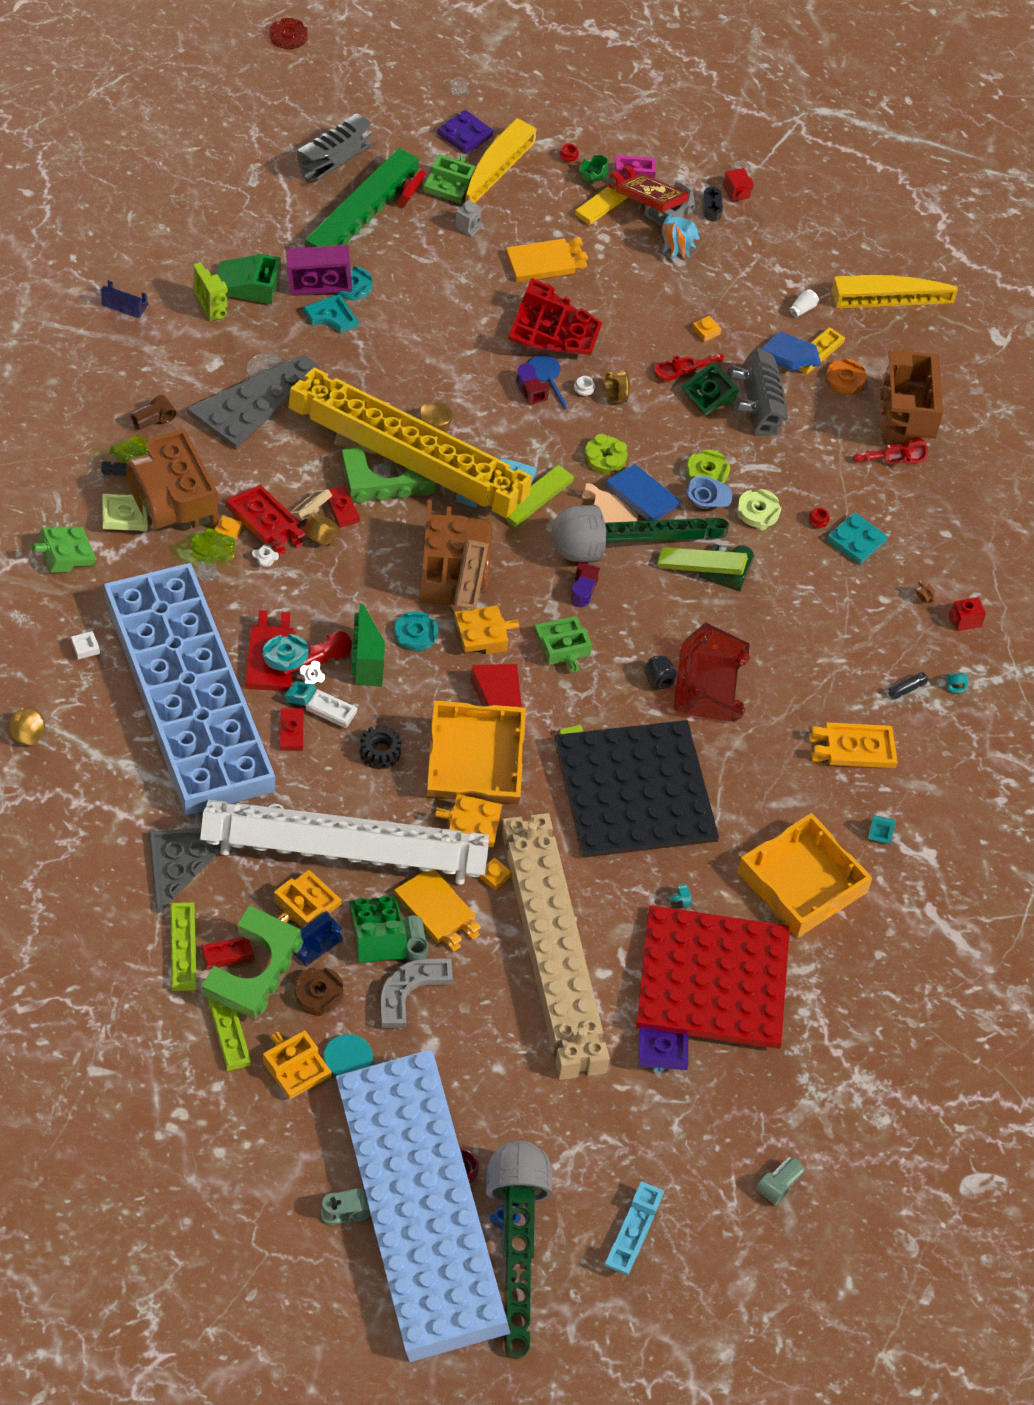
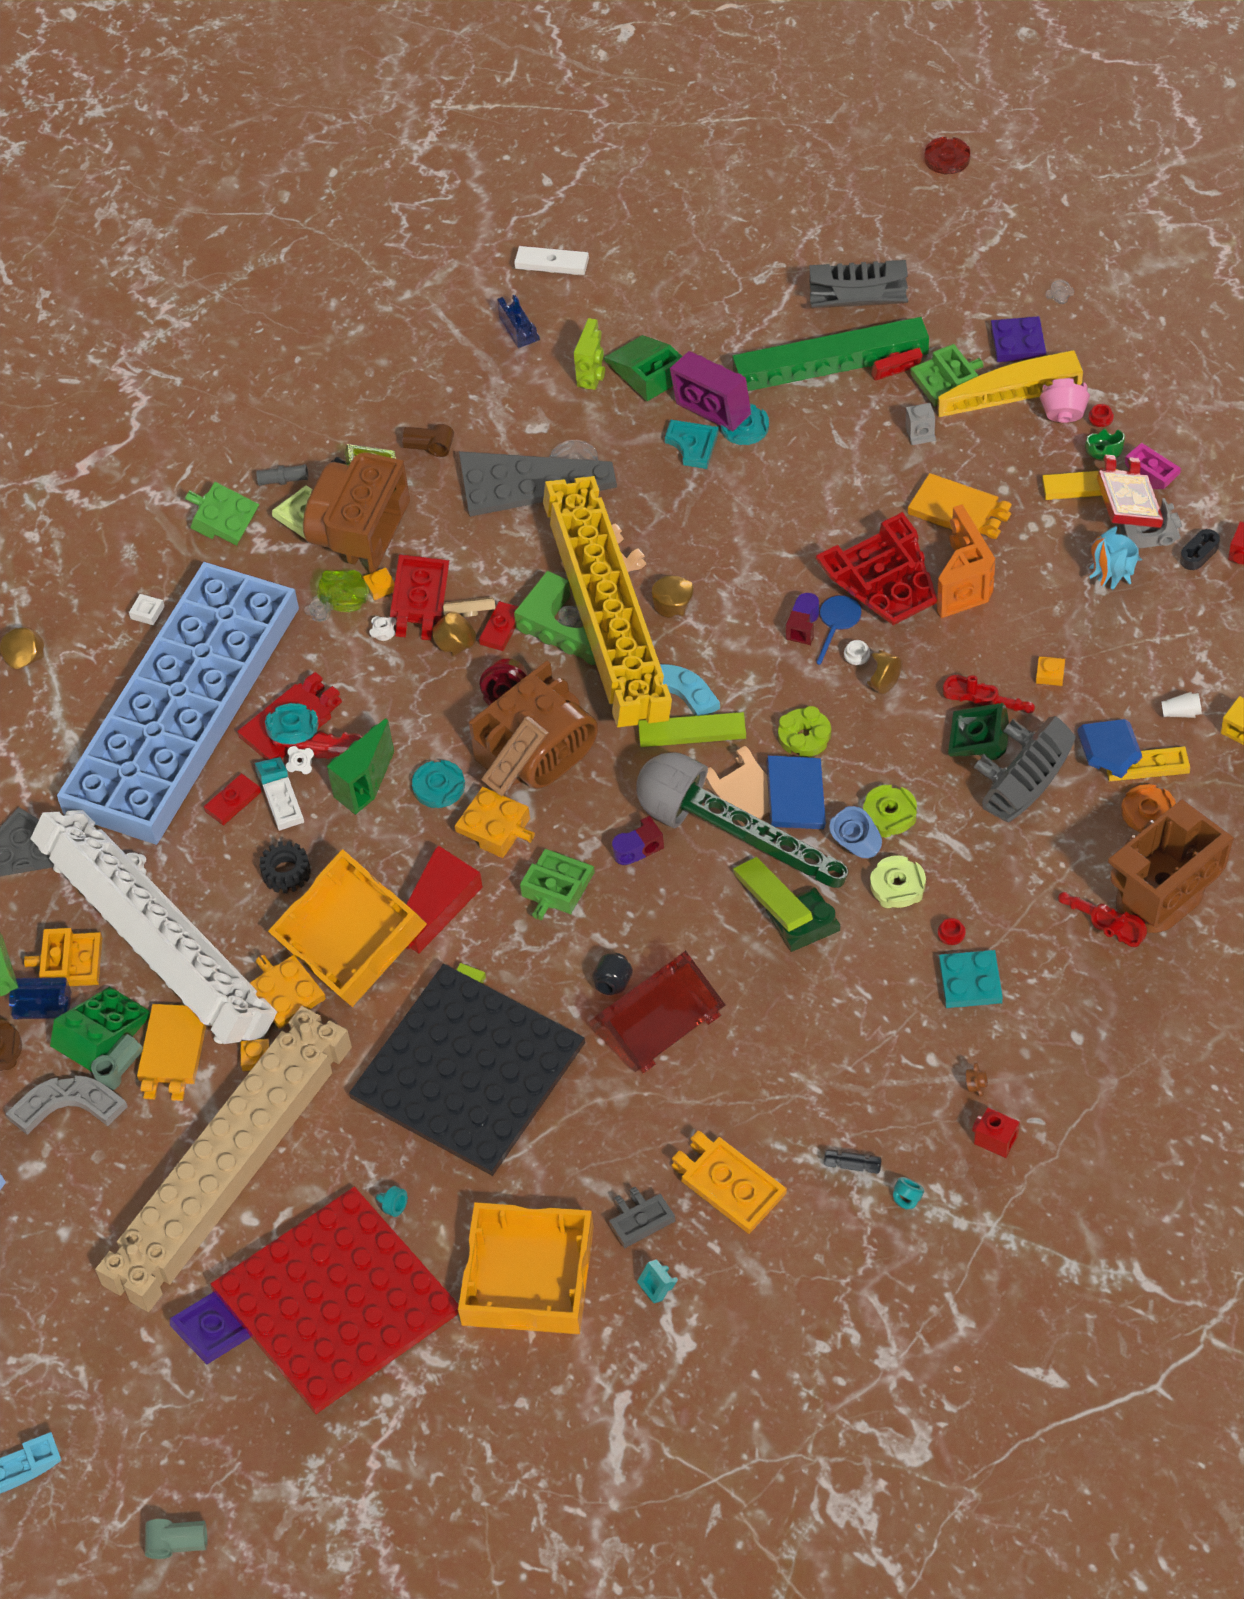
camera: 55 degrees right, 0 degrees up
none -> dark grey pin [256,464,308,486]
none -> dark red cone [479,658,528,705]
none -> white tile [515,246,589,275]
none -> dark grey hinge [609,1187,675,1249]
none -> orange bracket [937,504,995,618]
none -> bright pink cone [1040,378,1090,423]

